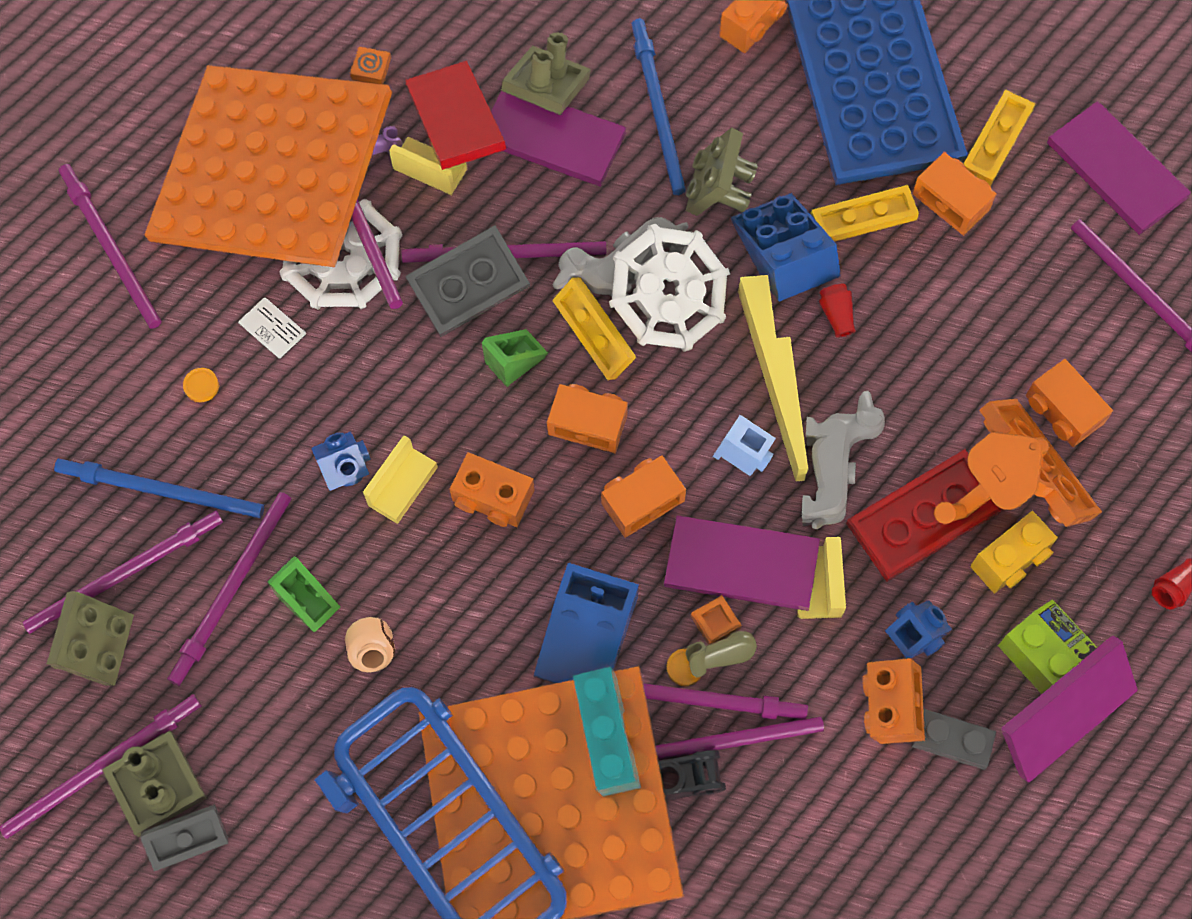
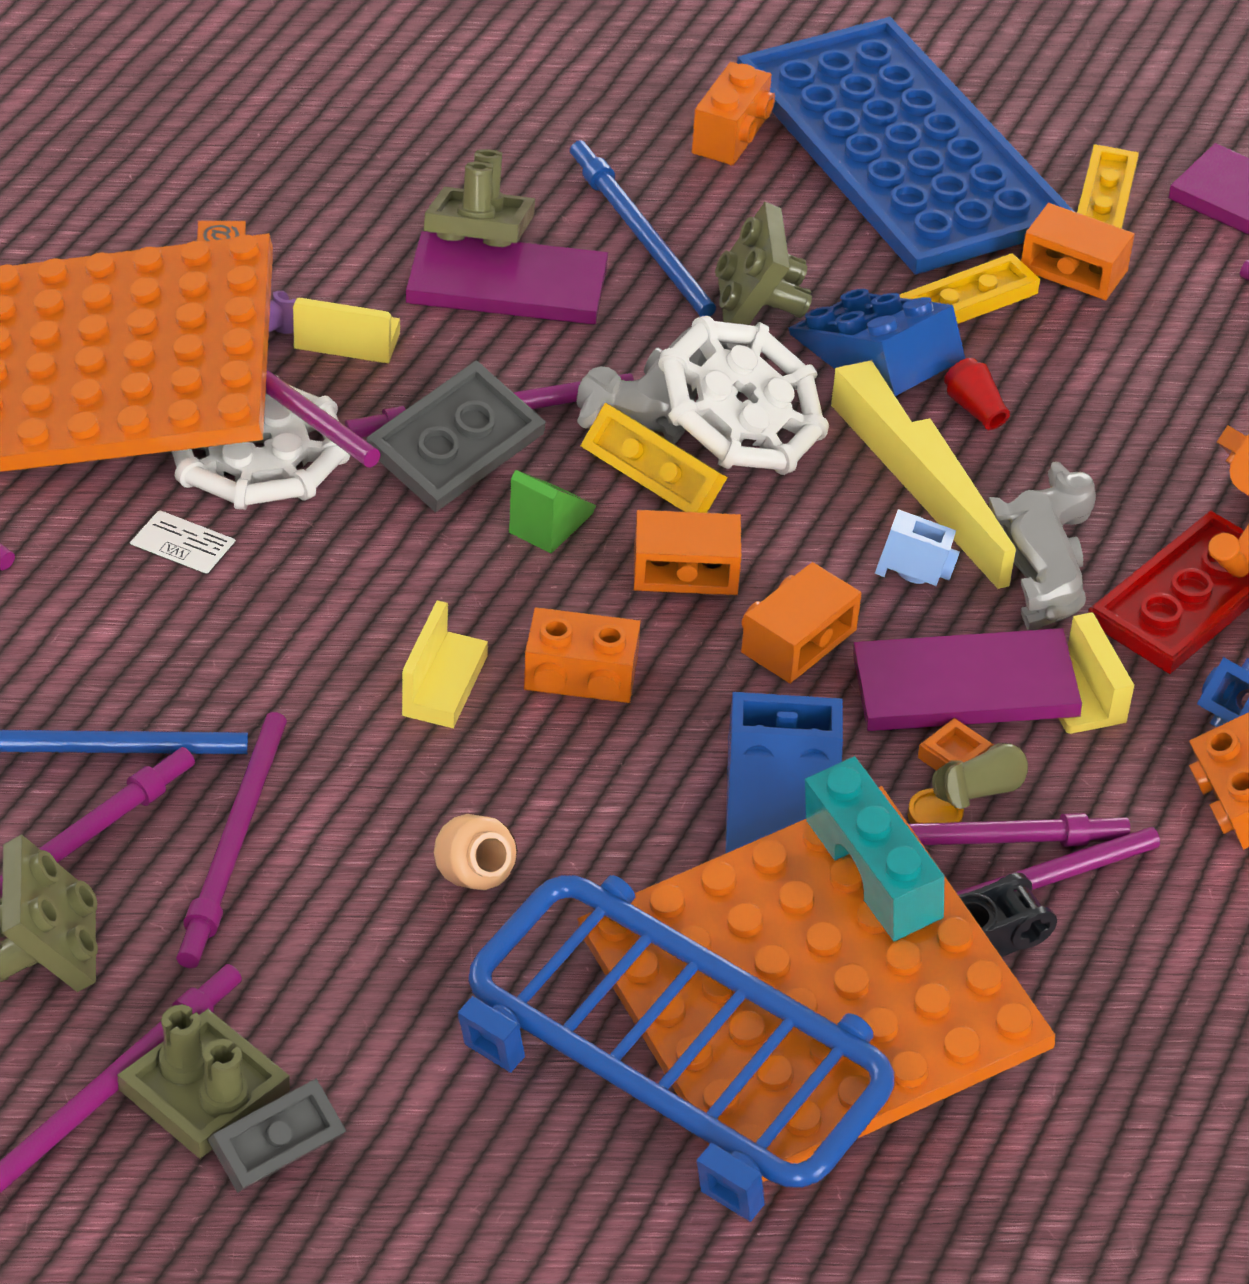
camera: 20 degrees left, 25 degrees down
light orange piece [183,368,219,402] -> none
bright green slope [268,556,340,633] -> none
blue brick [311,431,371,491] -> none
red tile [405,61,506,170] -> none

